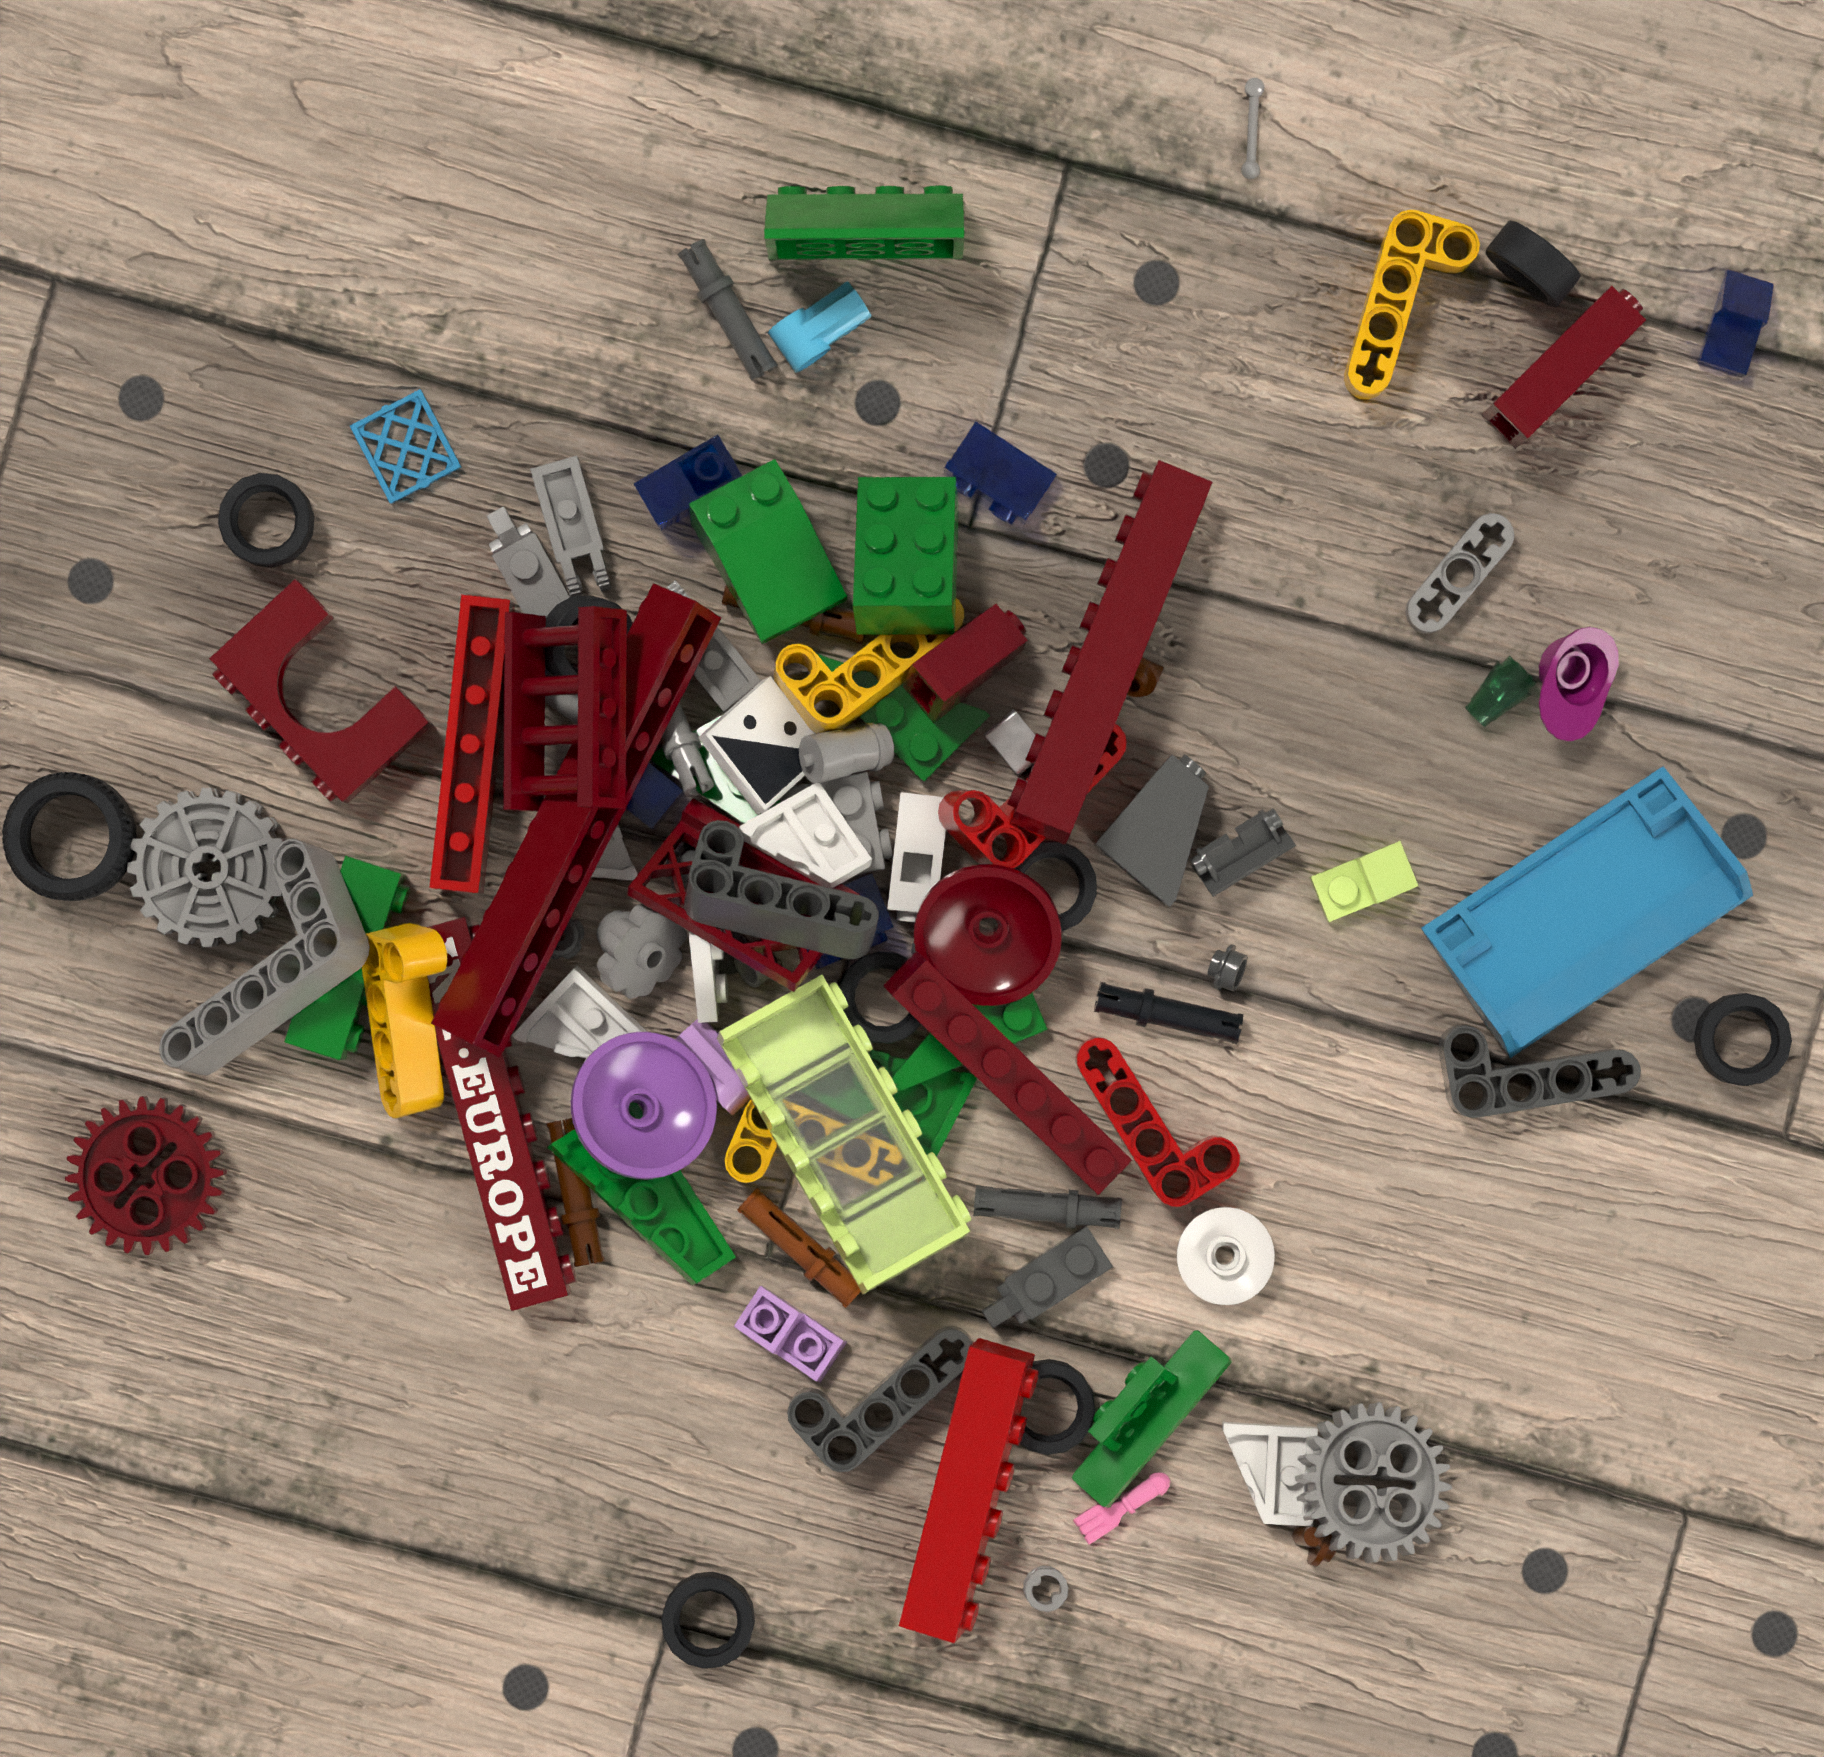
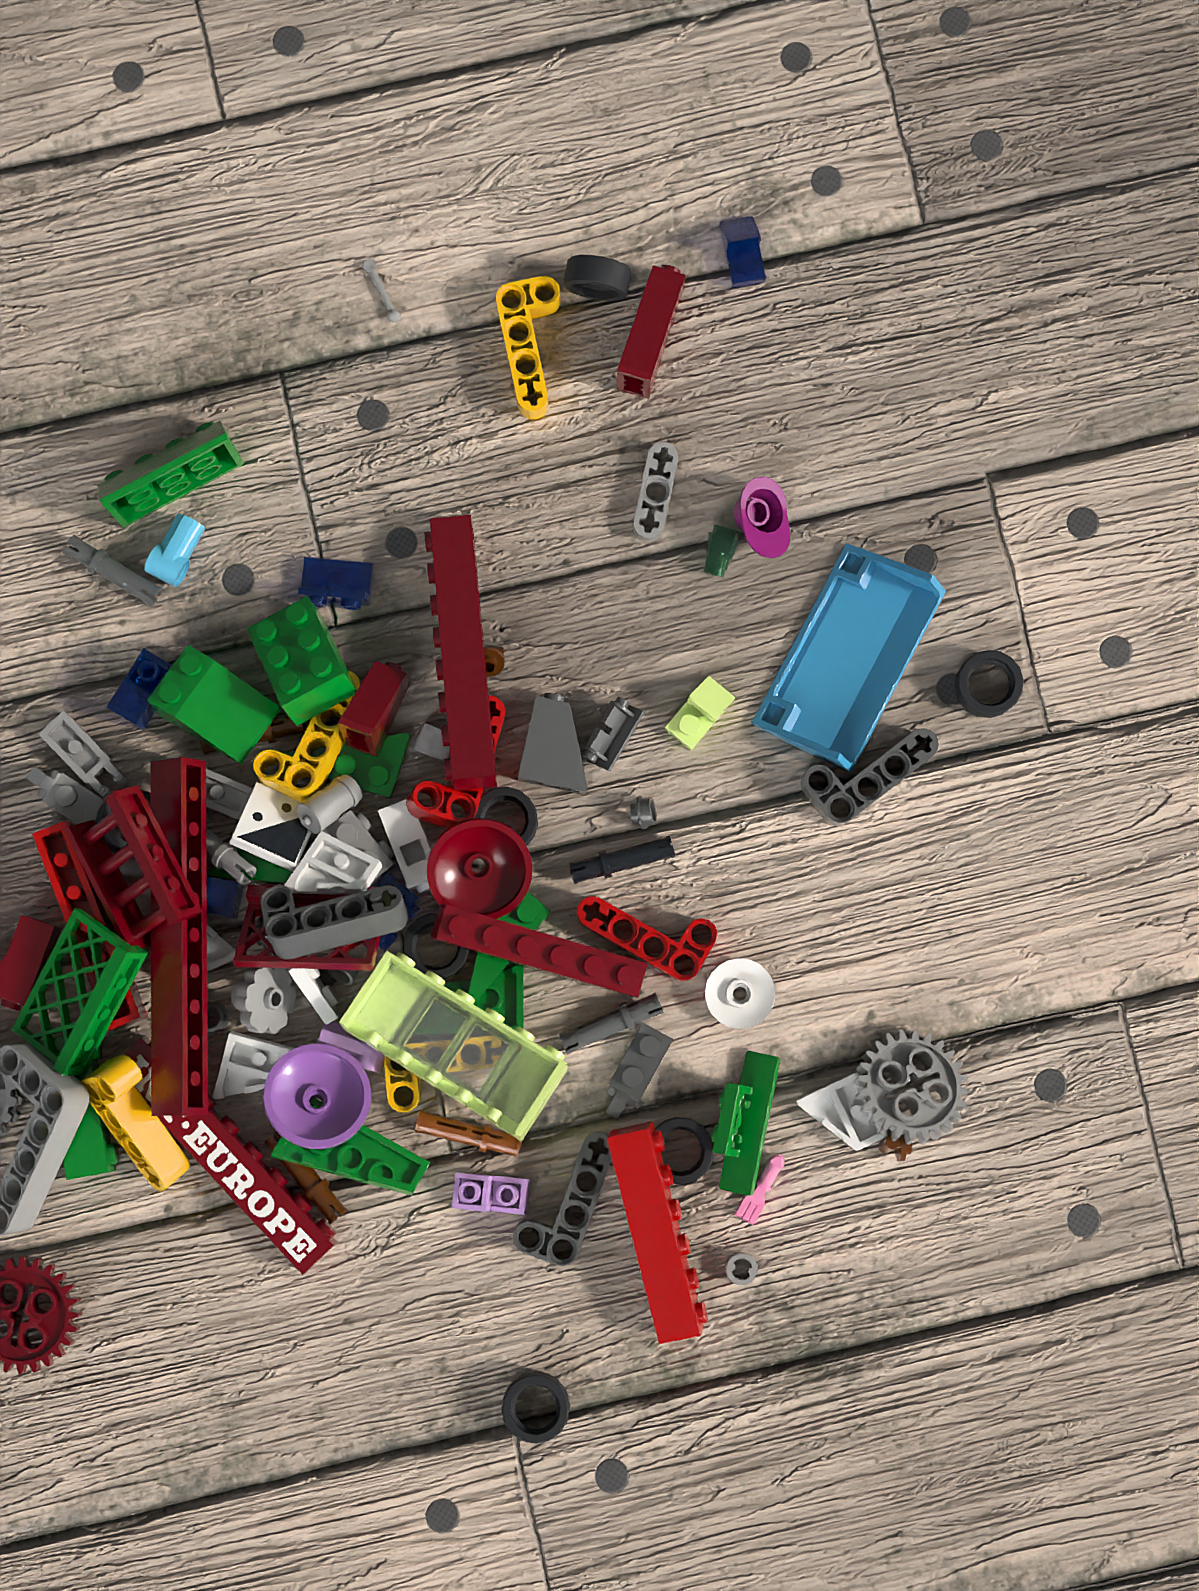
camera: 25 degrees left, 5 degrees down
none -> green fence [12,908,148,1076]

